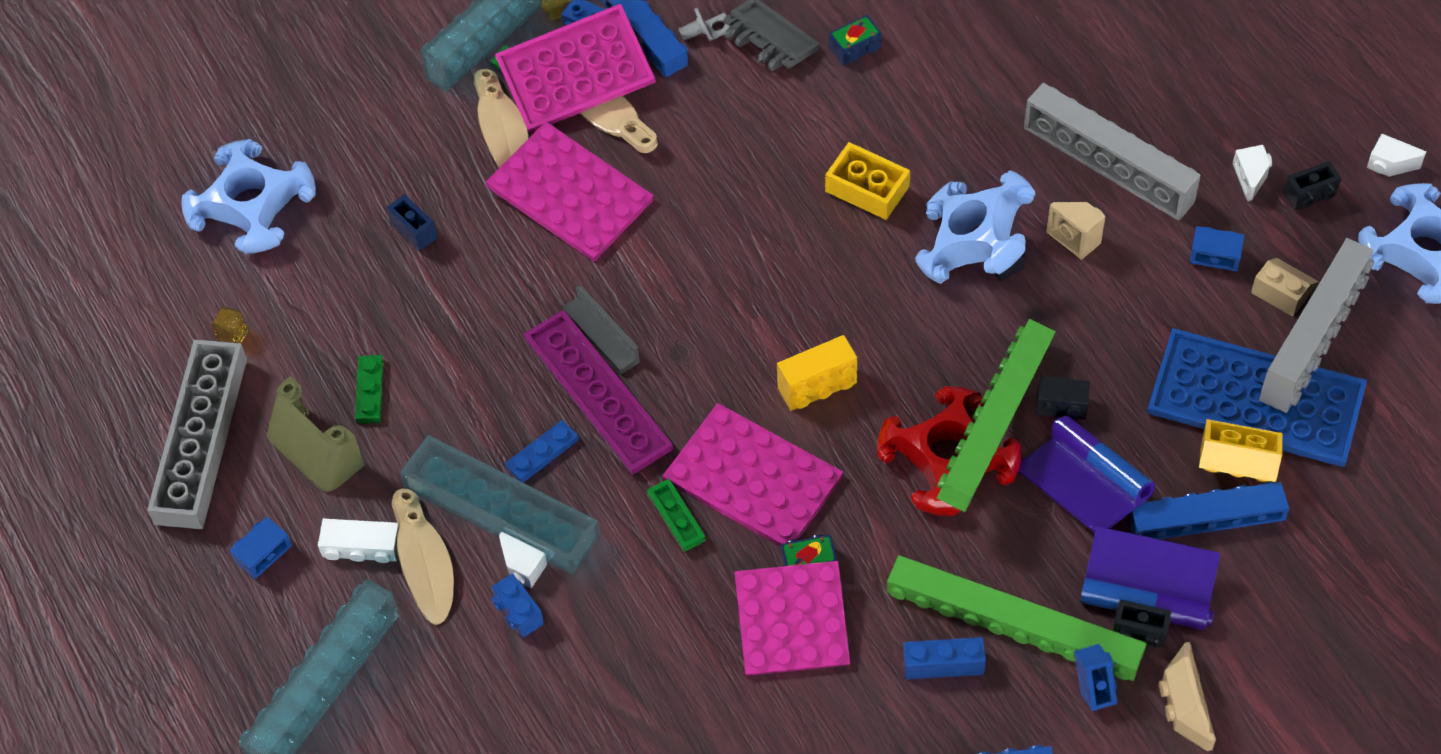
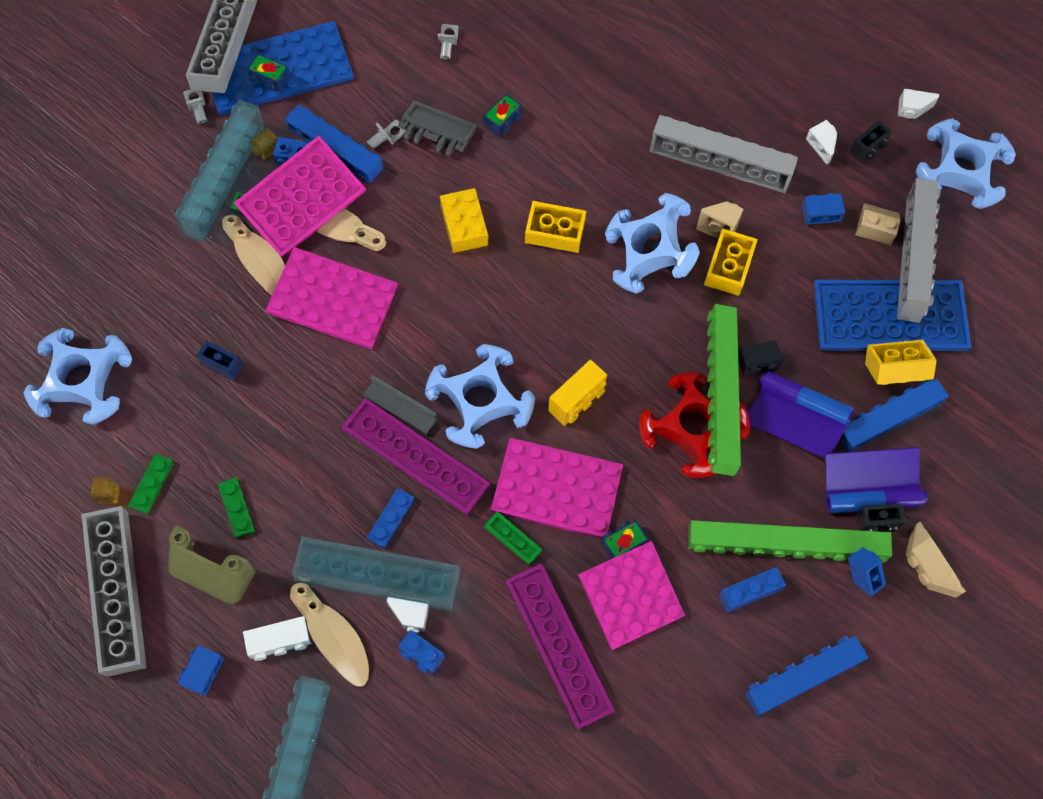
camera: 25 degrees left, 10 degrees up
none -> green plate [128,454,174,515]
none -> light blue piece [425,344,535,449]
none -> yellow brick [440,188,488,253]
none -> magenta plate [505,563,615,730]
none -> yellow brick [704,228,758,296]

